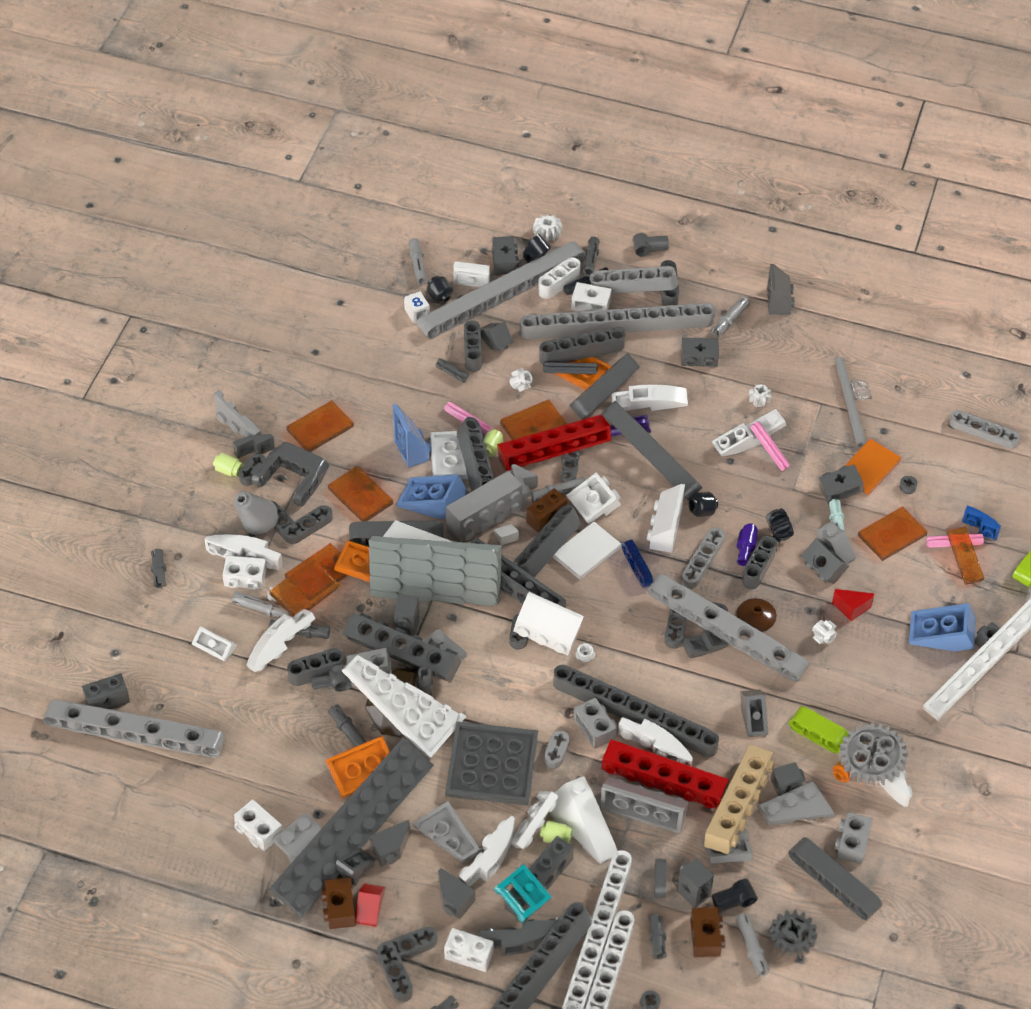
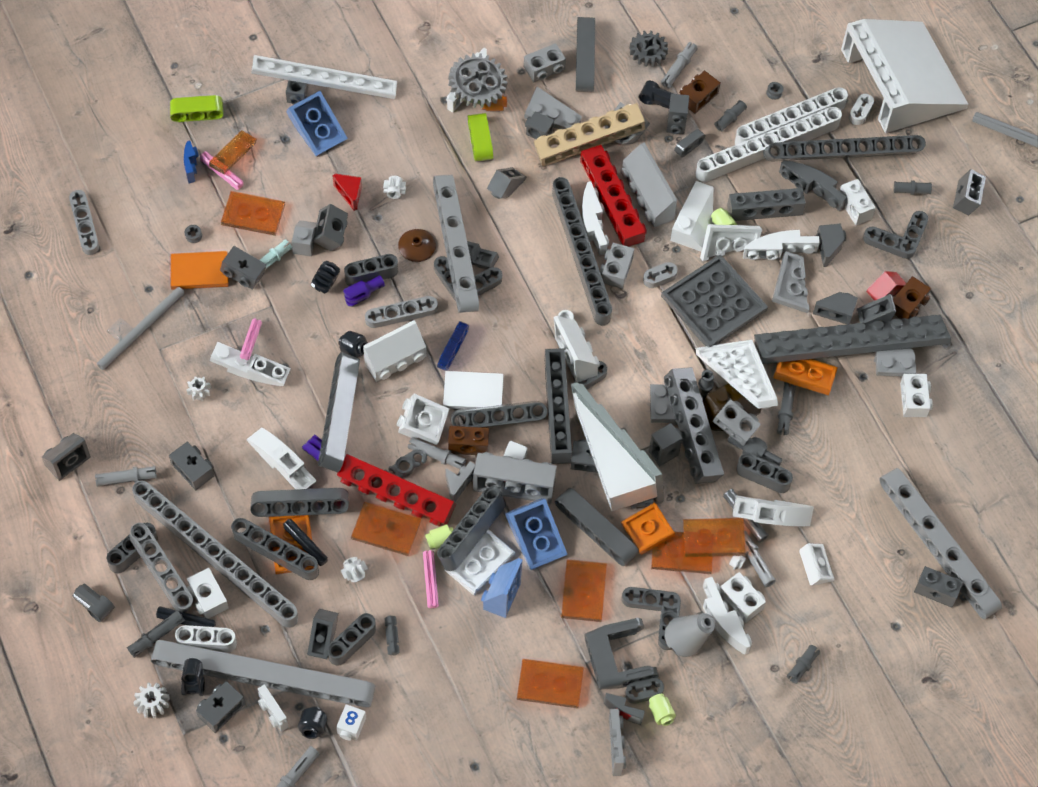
camera: 135 degrees left, 10 degrees up
teal plate [493,864,552,923] -> none

